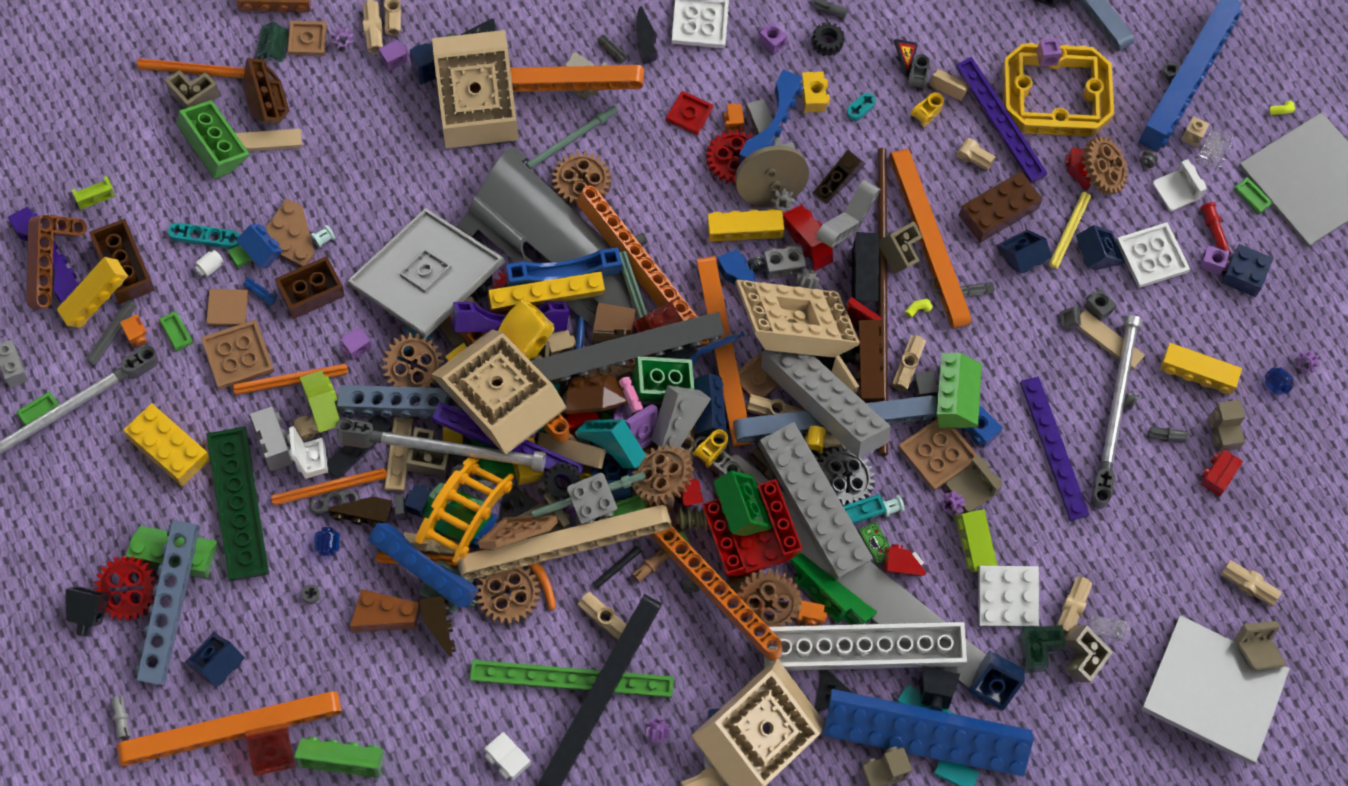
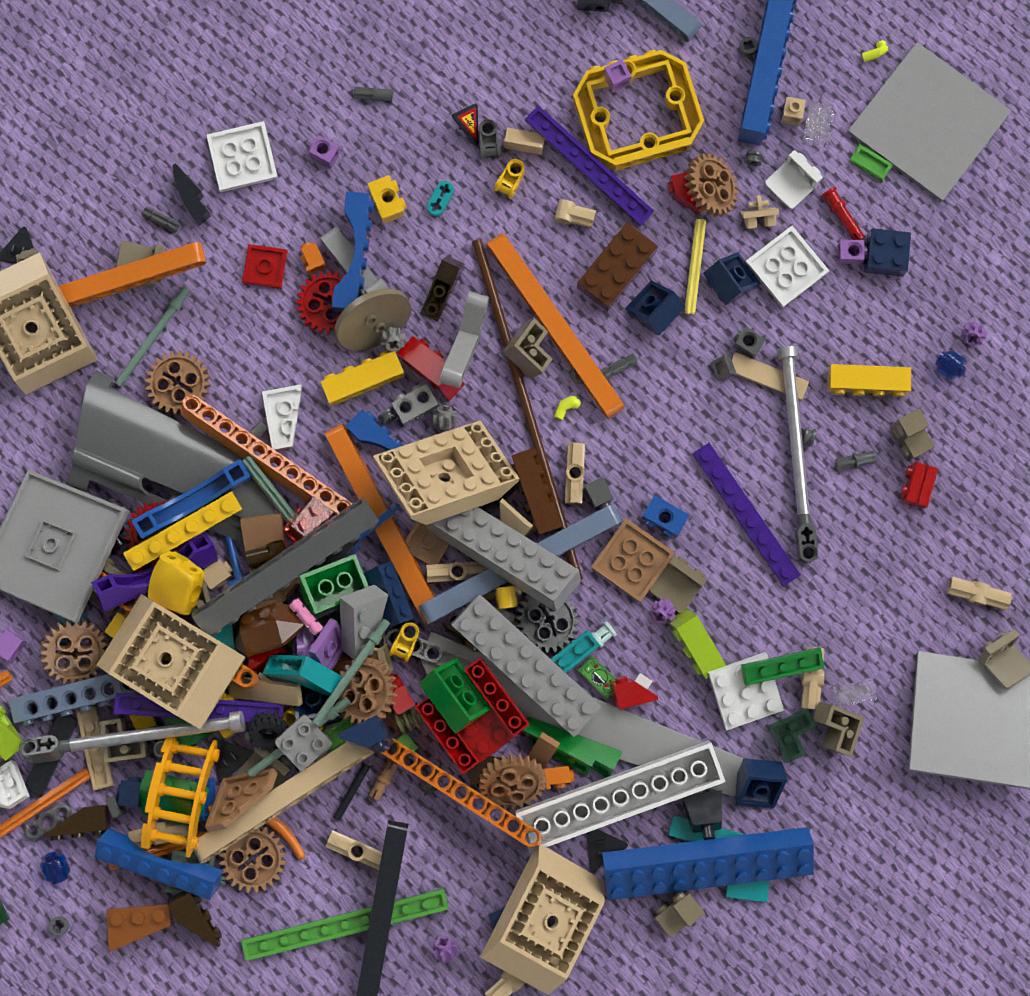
camera: 15 degrees left, 15 degrees up
black tyre [812,22,845,56] -> none
red tile [846,297,883,328] -> none
black brick [852,232,879,313] -> none
bright green slope [937,353,982,428] -> none
none -> white wing [262,384,302,451]
none -> sand green bar [312,619,390,727]
none -> dark blue slope [338,715,394,753]
none -> medium nougat tile [528,732,560,769]
none -> tan hips [740,195,779,229]
none -> green tile [741,647,824,686]

